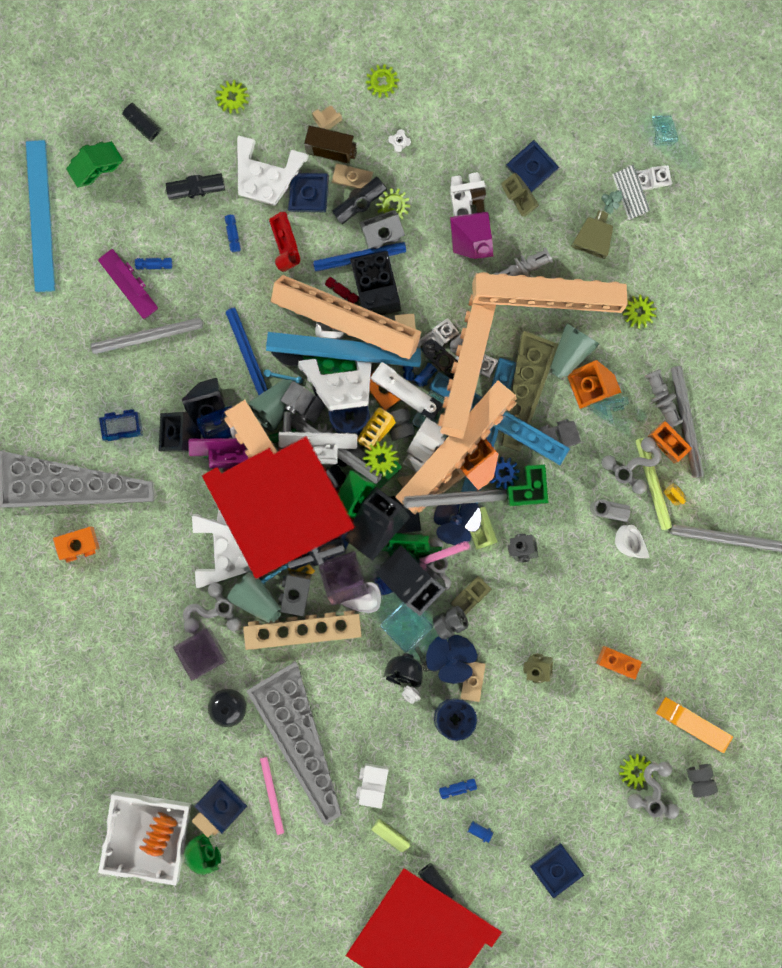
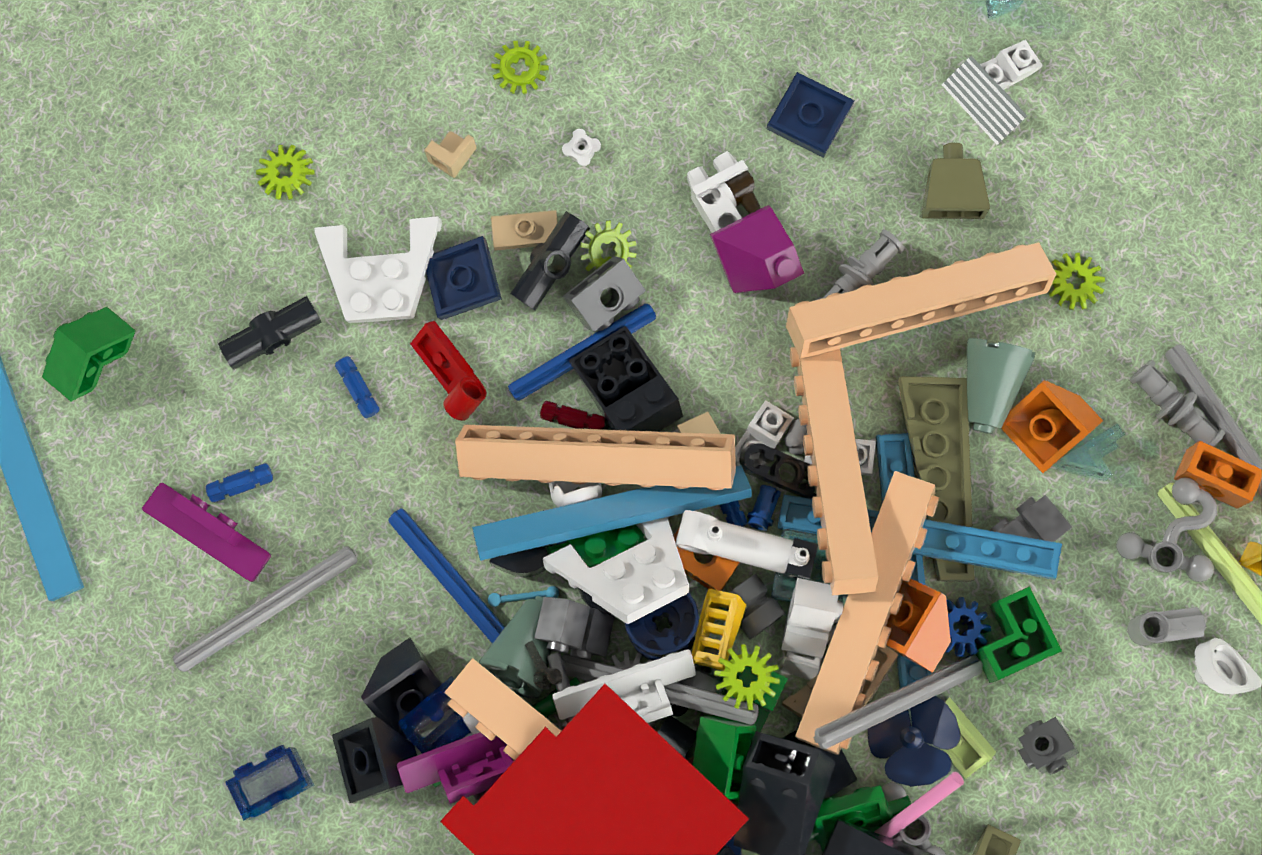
camera: 10 degrees left, 10 degrees down
black axle [122,103,161,141] -> none
dark brown window [304,125,357,164] -> none
olive slope [501,173,539,216] -> none
sand green plant [601,190,622,214] -> none
none -> clear smoke hand [525,641,562,689]

